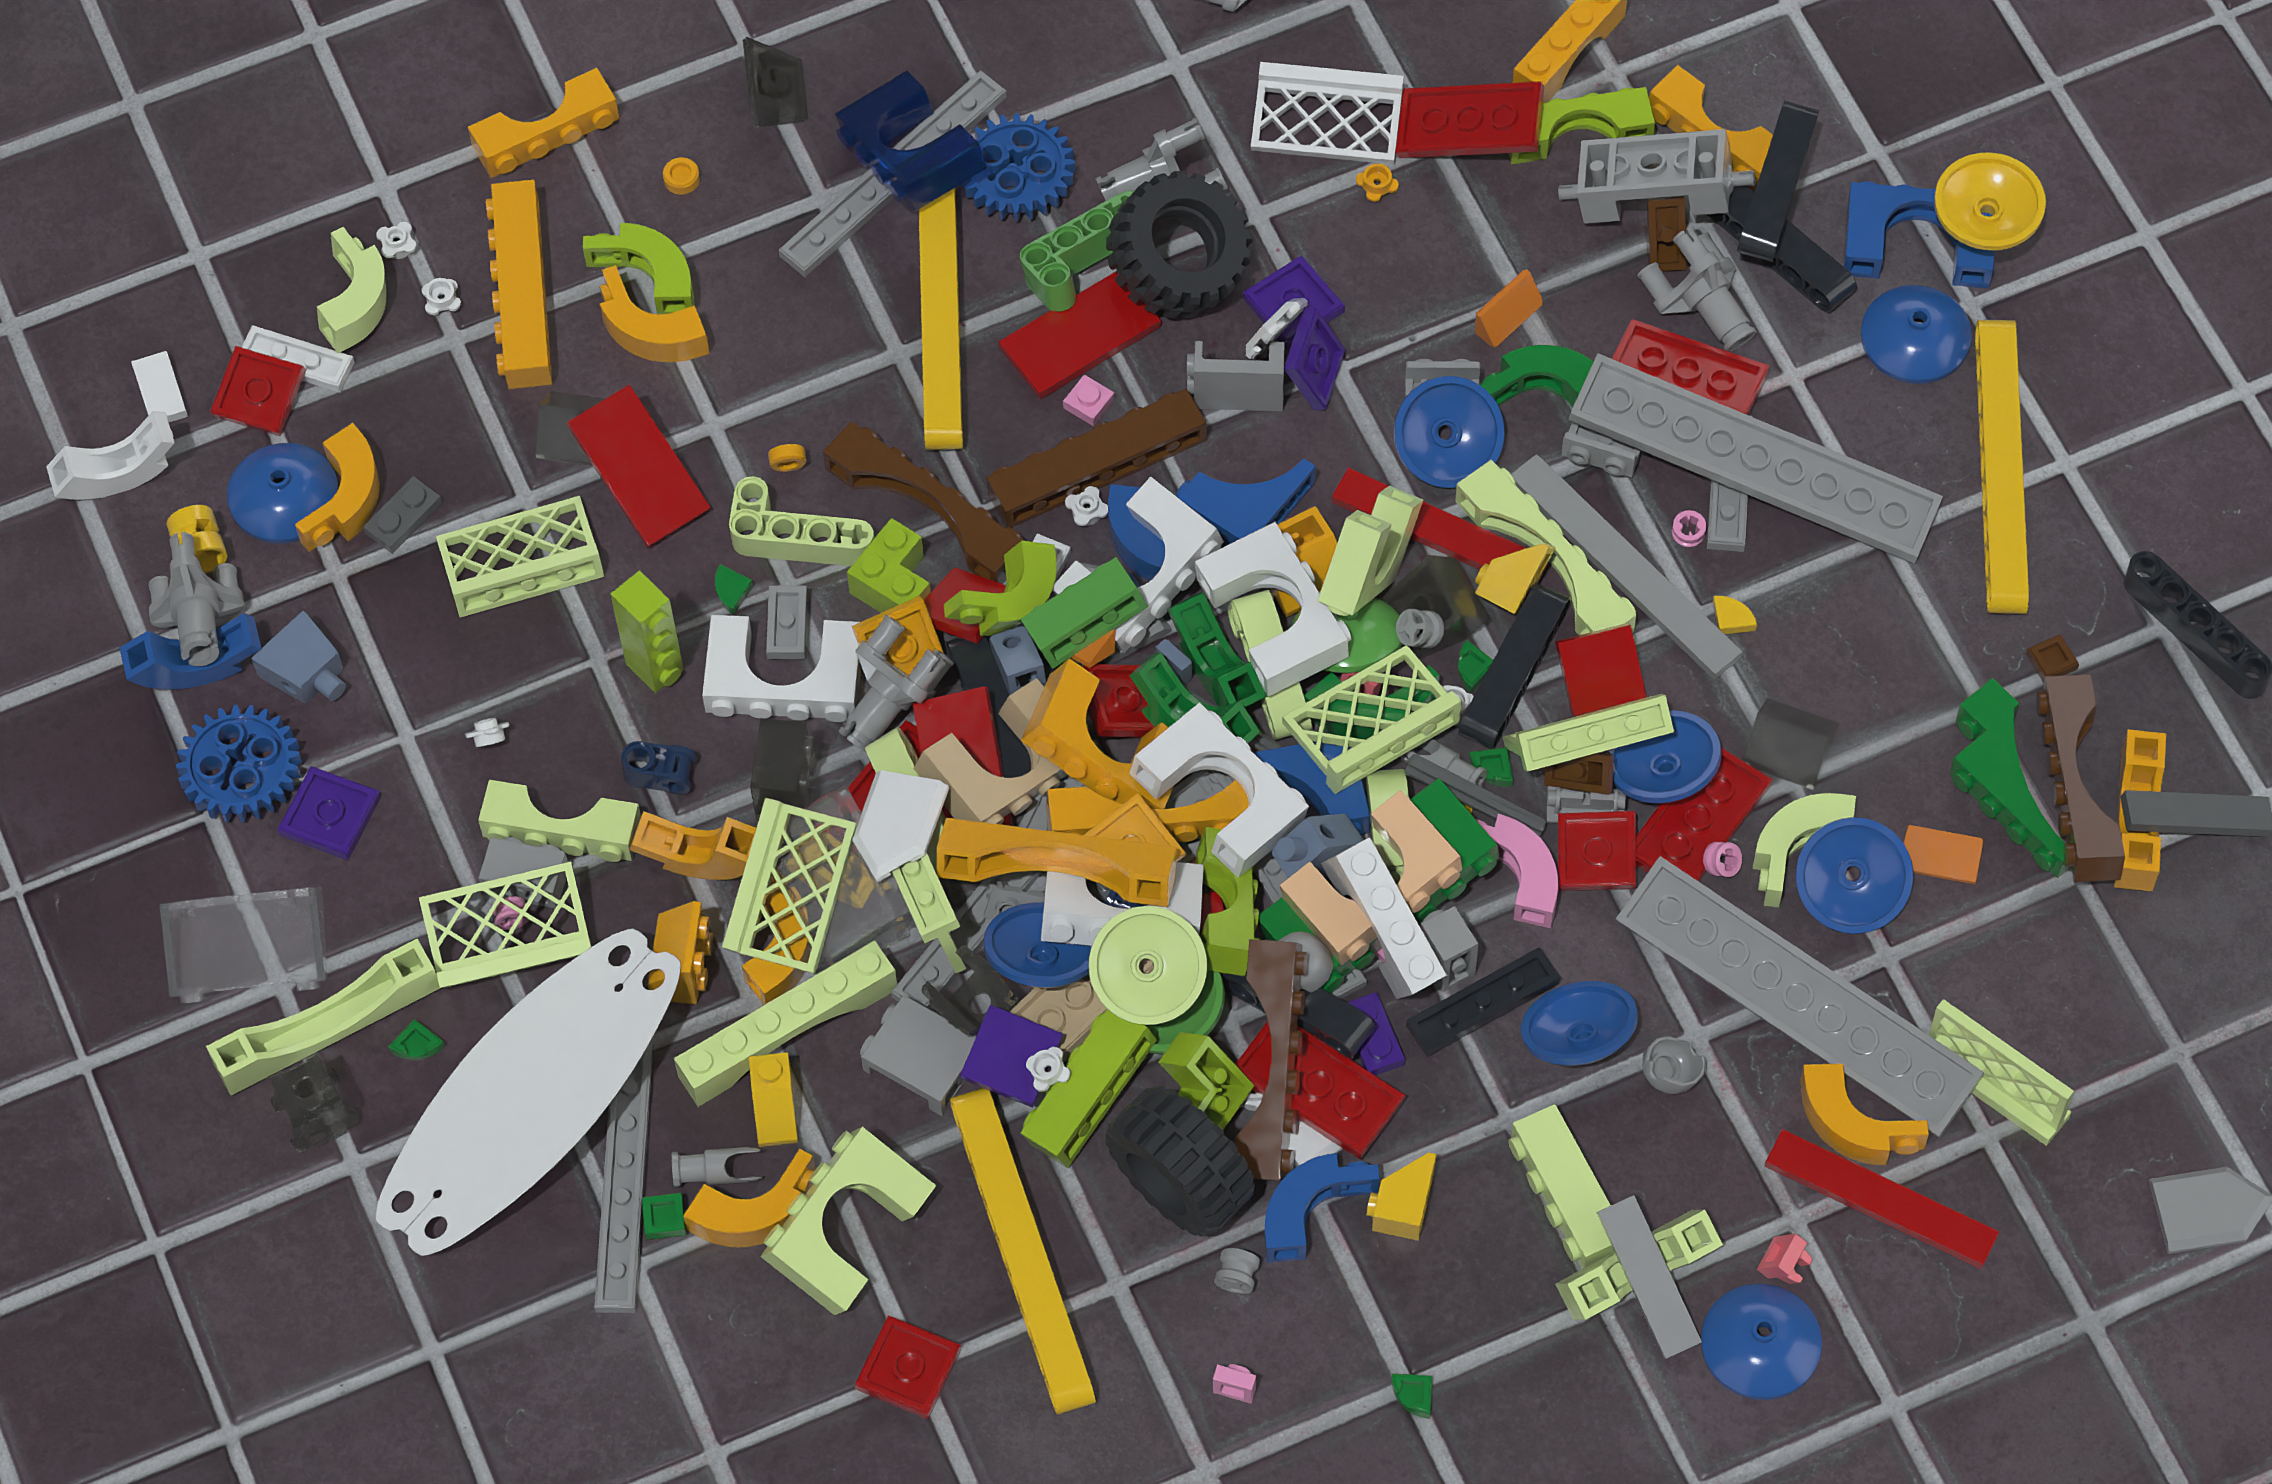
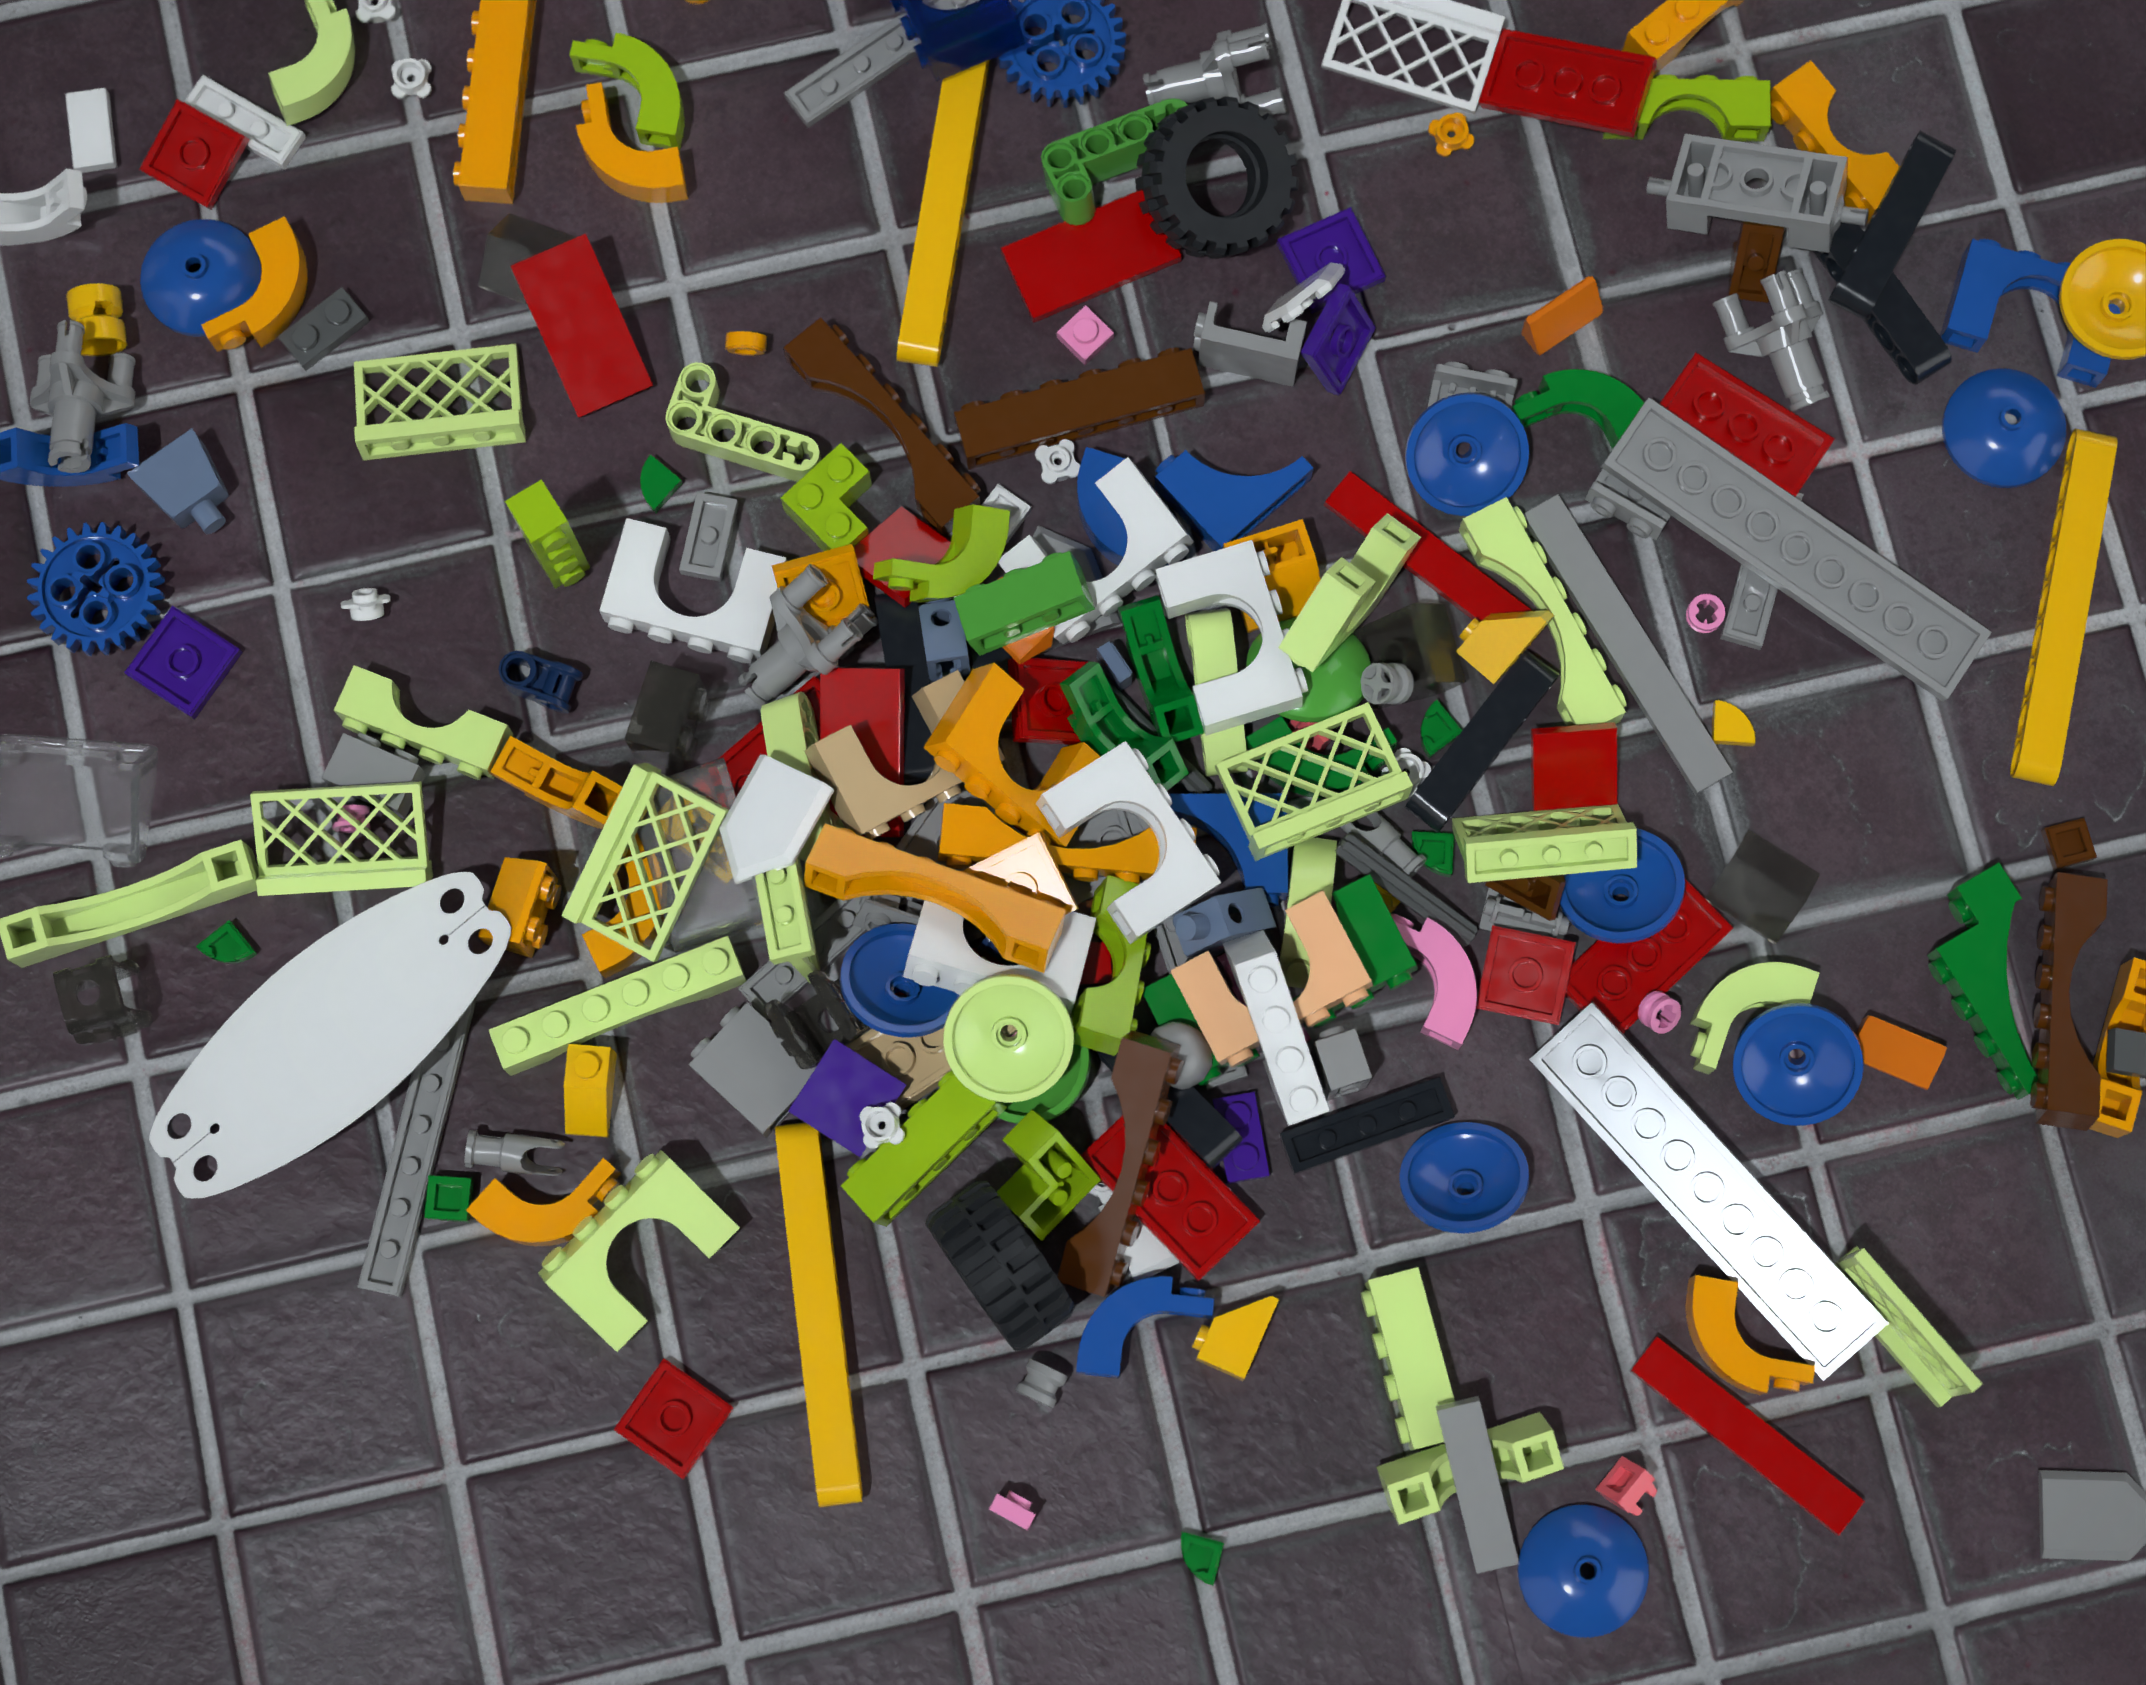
camera: 10 degrees right, 15 degrees up
light grey hair [1642,1036,1706,1095] -> none

